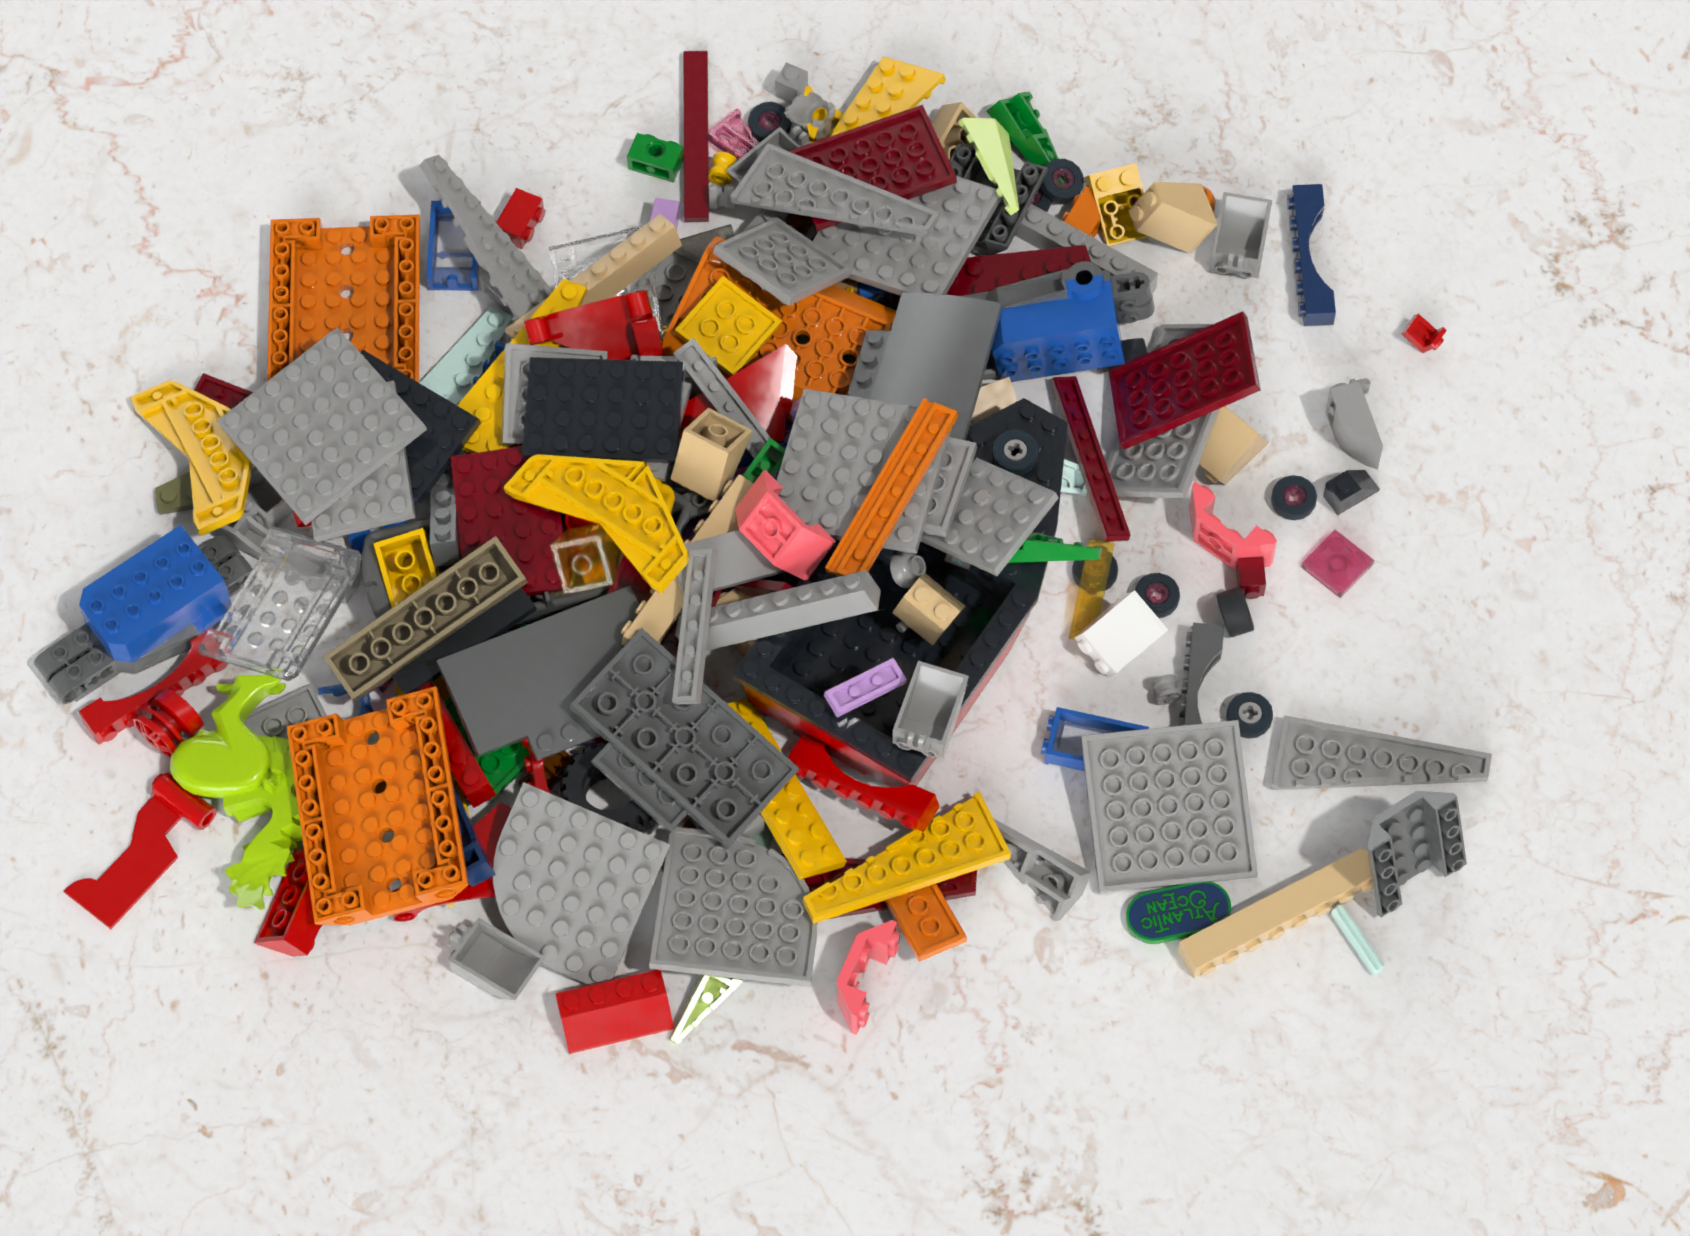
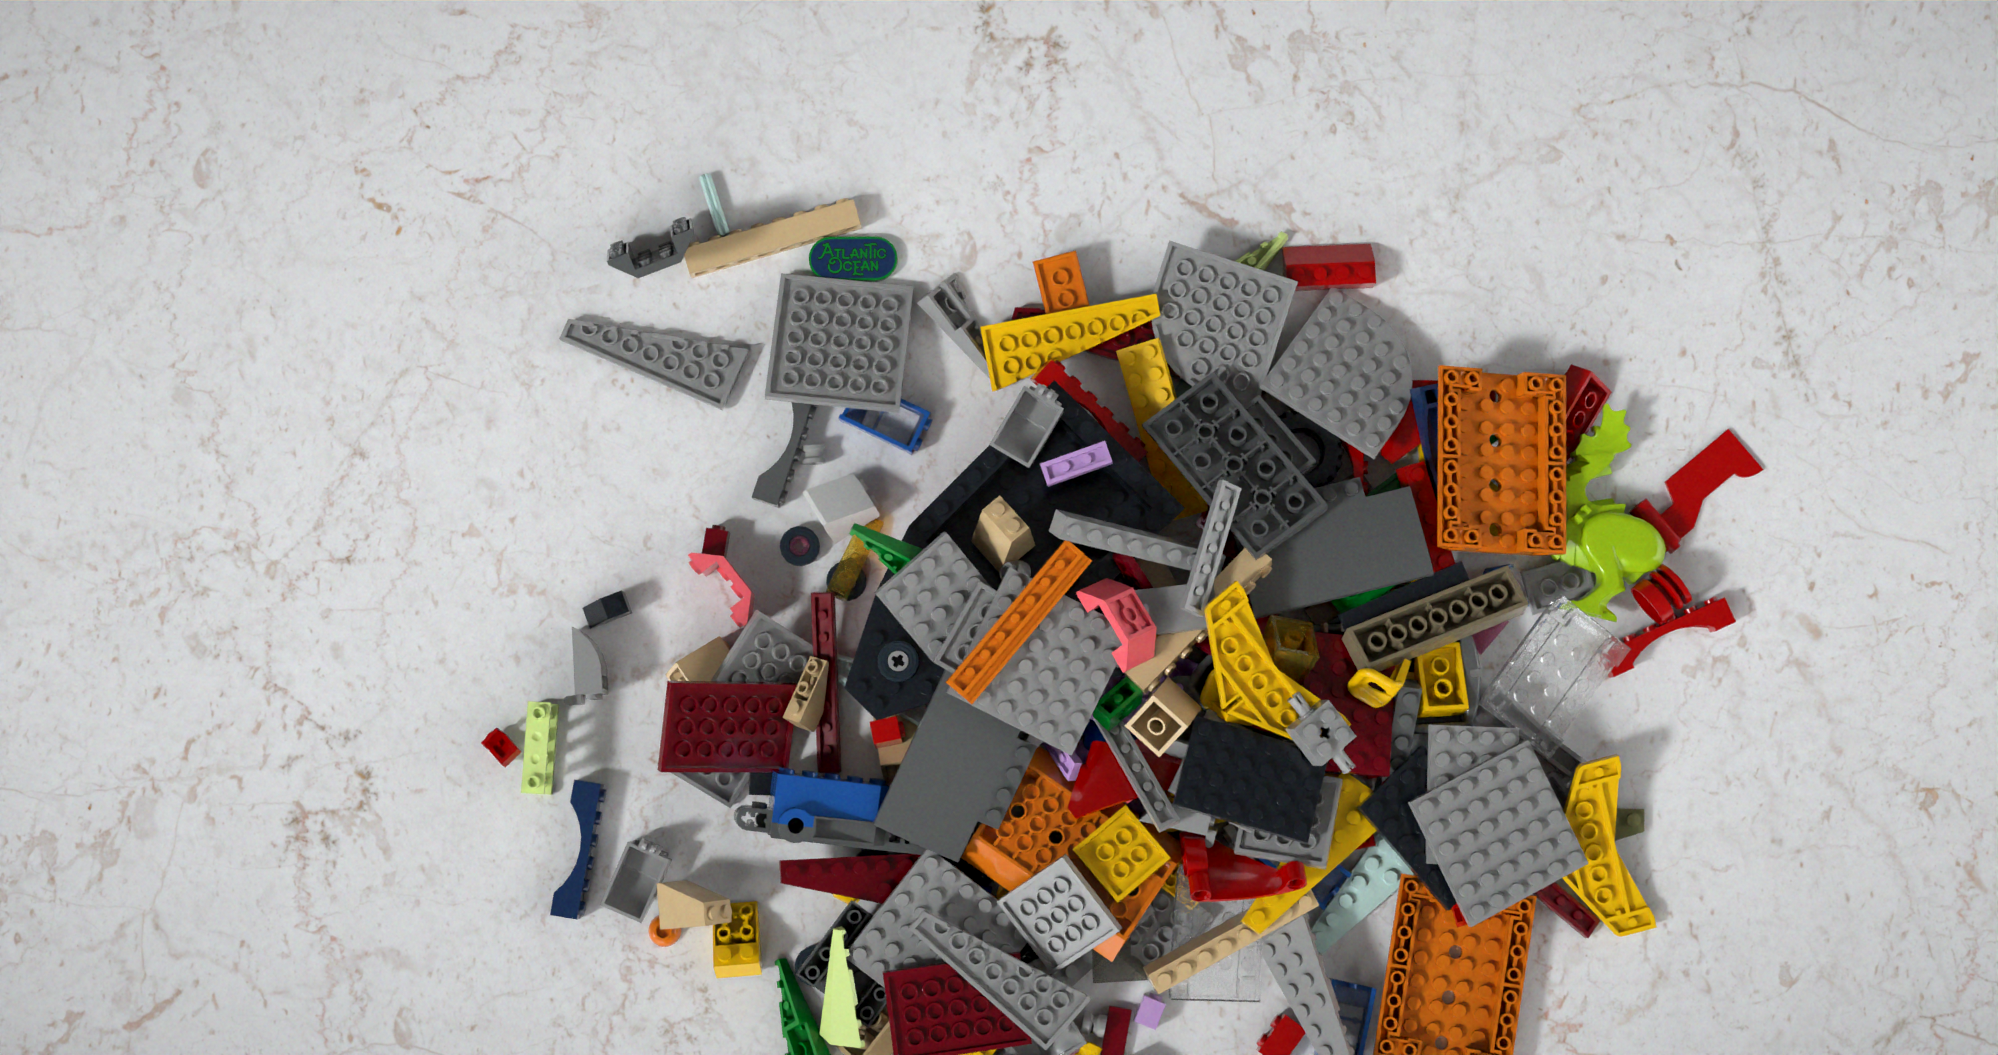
camera: 170 degrees left, 20 degrees up
blue piece [34,525,257,704] -> none
light grey piece [447,918,545,1000] -> none
coral slope [837,920,900,1035] -> none
light grey brick [1017,204,1158,294] -> none
black bush [1040,159,1084,203] -> none
orange slope [1062,186,1101,238] -> none
black tyre [1216,587,1254,637] -> none
black bush [1226,692,1273,739] -> none
black bush [1271,475,1317,521] -> none
clear pink plate [1301,529,1374,598] -> none
none -> yellowish green fence [521,701,559,795]
none -> tan slope [783,656,829,732]
none -> red brick [870,716,906,749]
none -> light grey brick [1285,692,1357,774]
none -> yellow piece [1347,659,1411,708]

